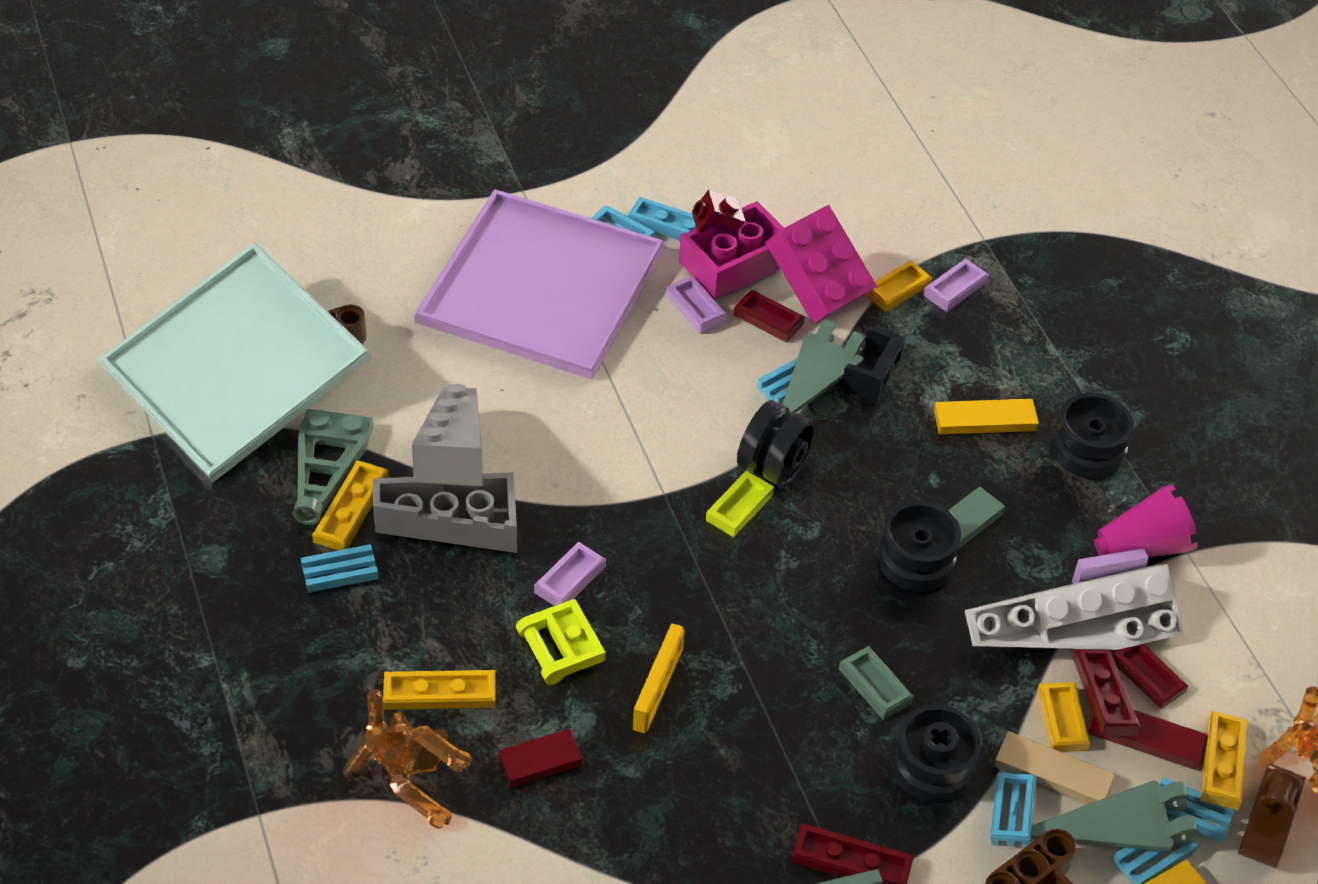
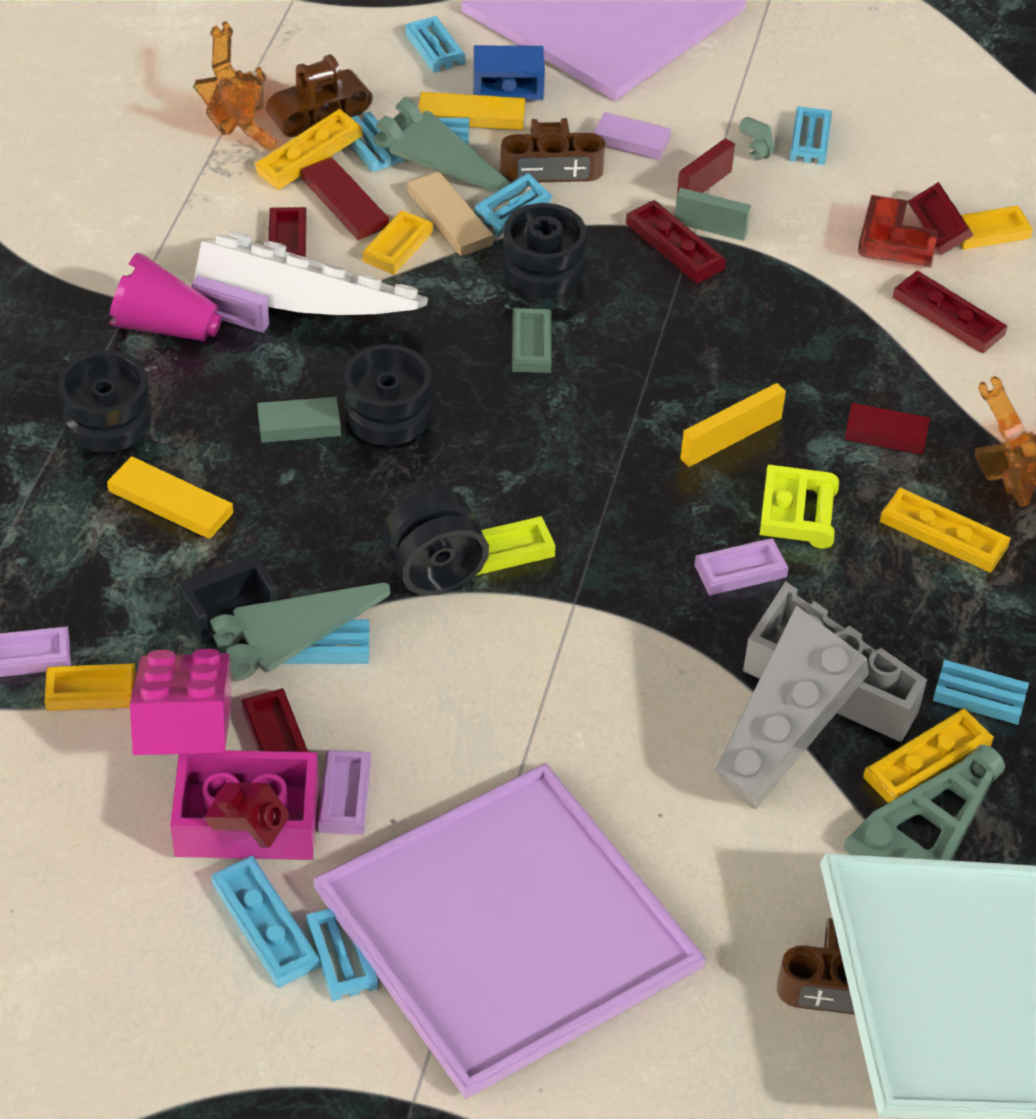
camera: 145 degrees left, 0 degrees up
dark red tile [1073,649,1141,736] -> none

